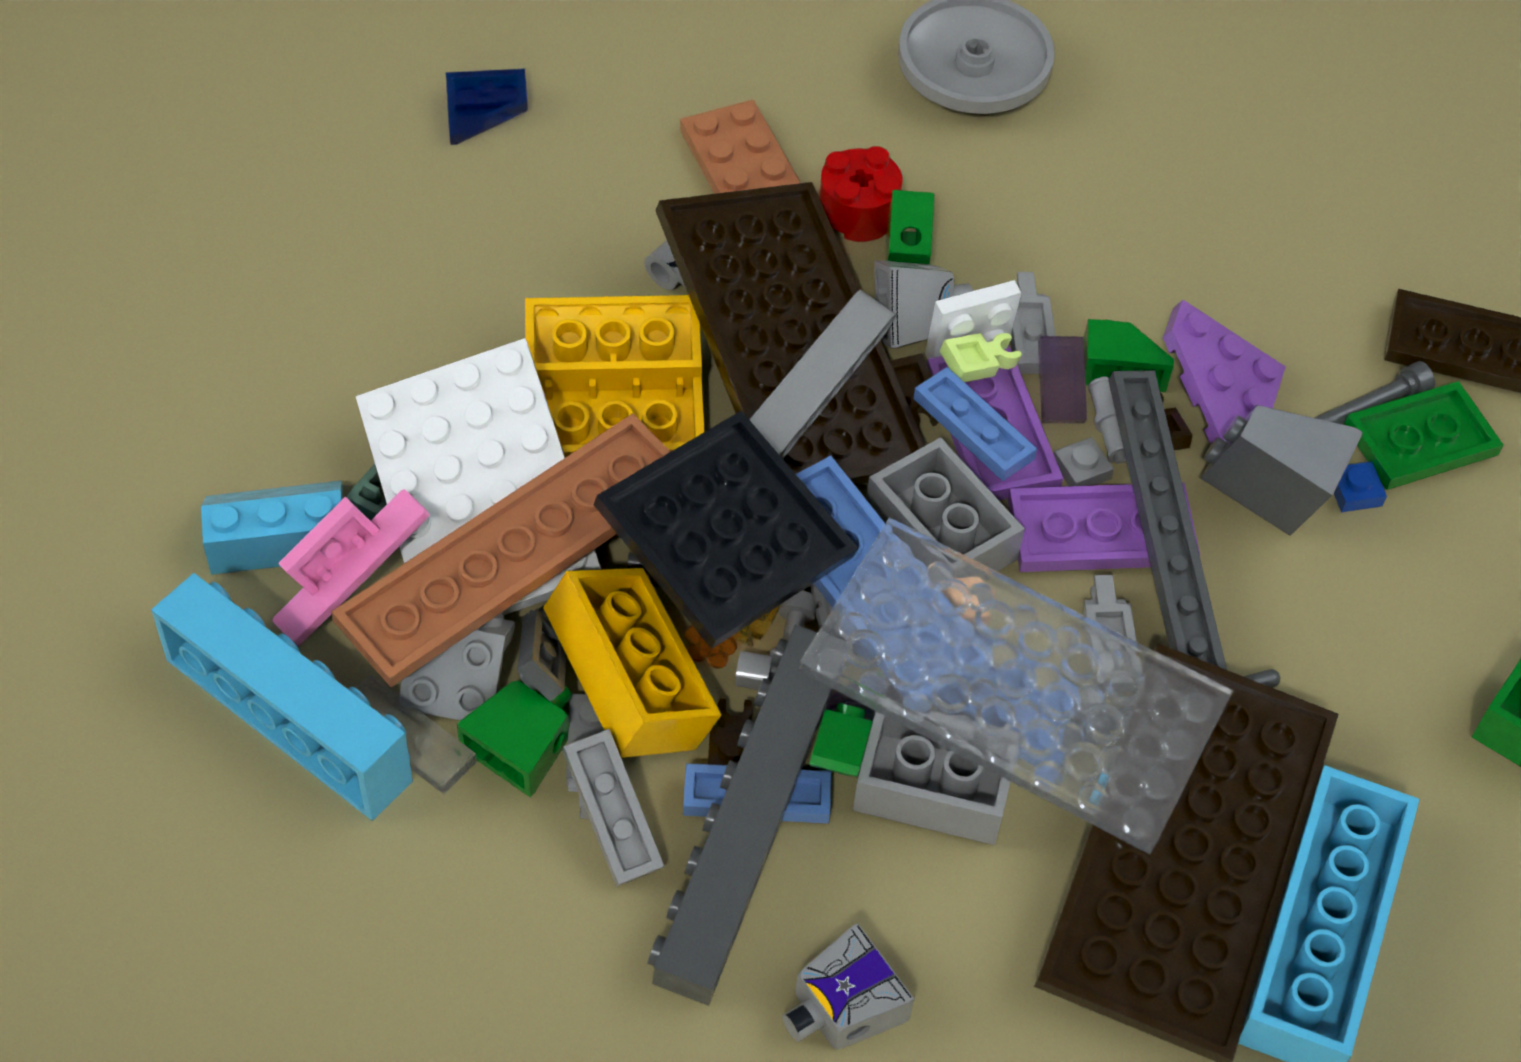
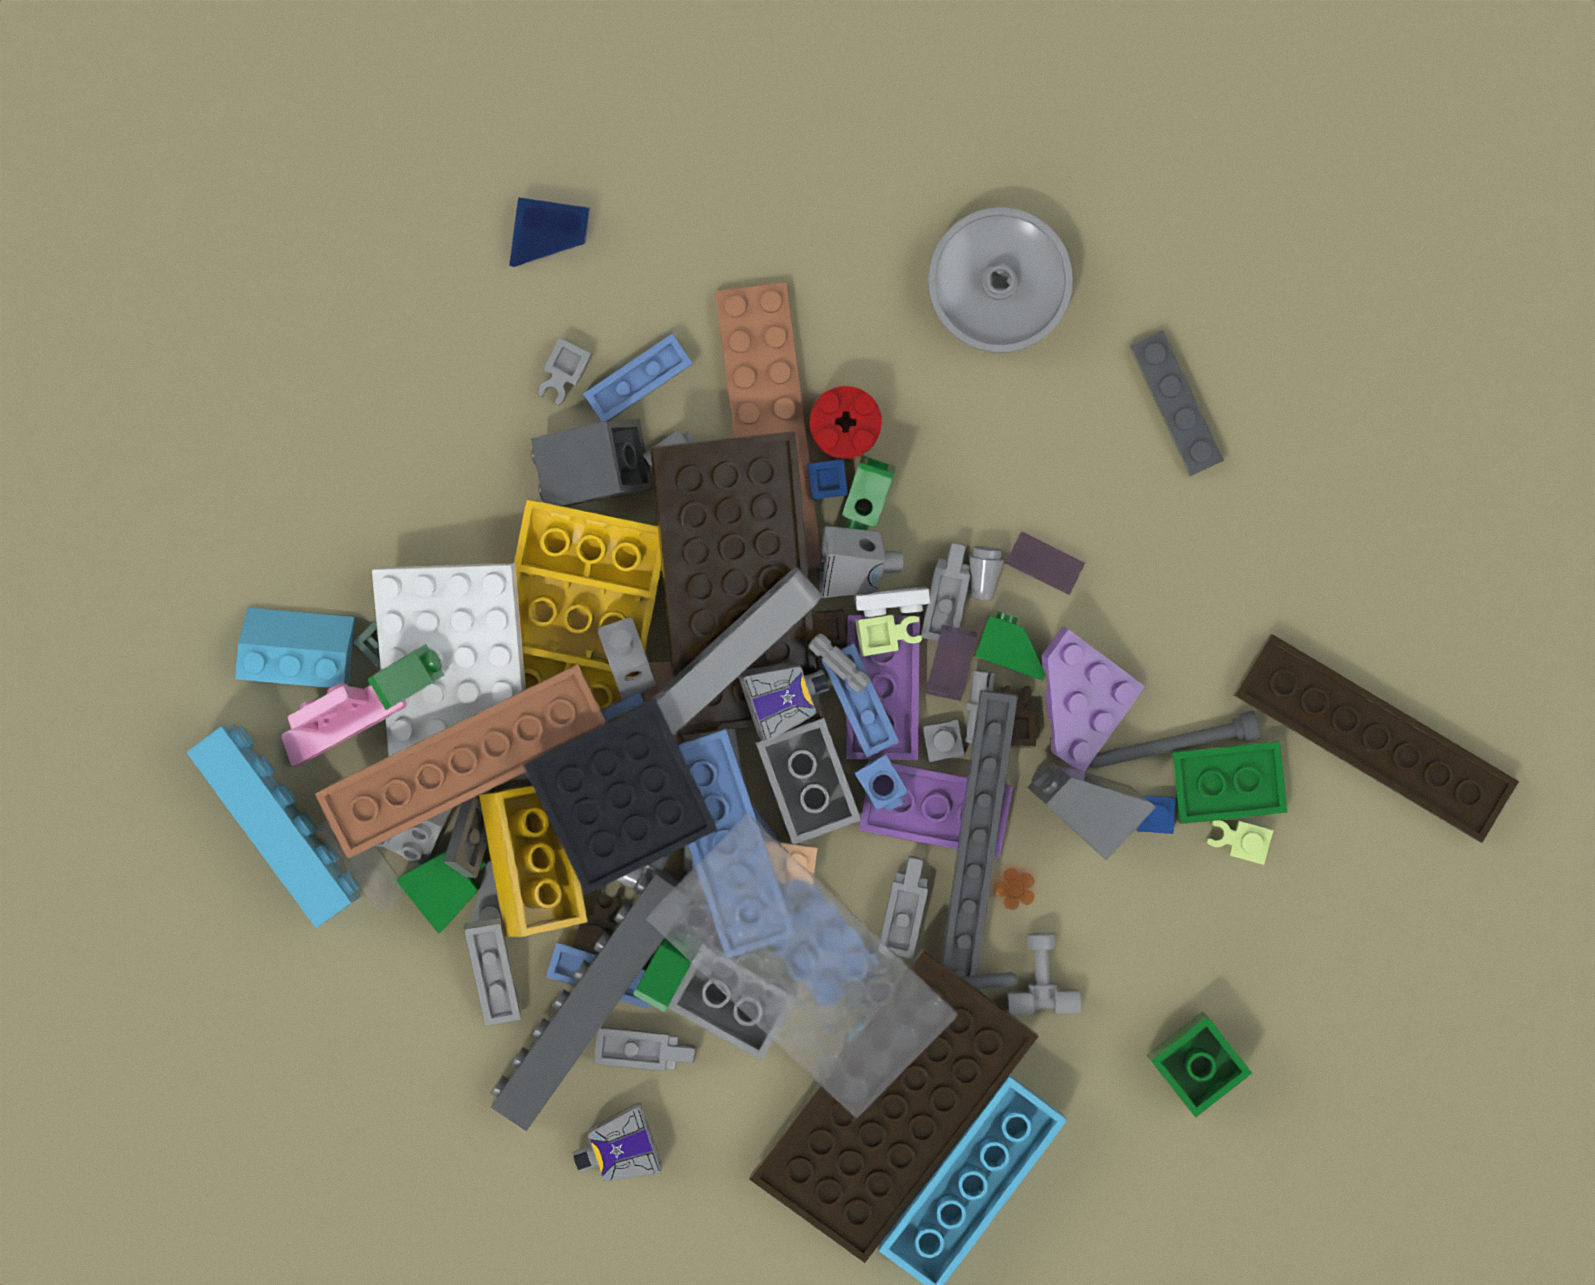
camera: 20 degrees right, 35 degrees up
none -> green slope [367,644,444,710]
none -> dark grey slope [531,419,653,507]
none -> light grey plate [538,338,592,406]
none -> medium blue plate [584,333,693,422]
none -> light grey hinge [594,1027,696,1071]
none -> light grey torso [597,617,657,700]
none -> torso [738,662,829,742]
none -> blue plate [808,459,848,500]
none -> light grey axle [809,633,870,693]
none -> medium blue brick [854,753,908,812]
none -> light grey cone [969,546,1005,600]
none -> clear orange plant [994,868,1035,910]
none -> clear purple tile [1005,531,1085,595]
none -> light grey bar [1006,933,1081,1015]
none -> dark grey plate [1129,331,1224,476]
none -> yellowish green plate [1205,820,1274,865]

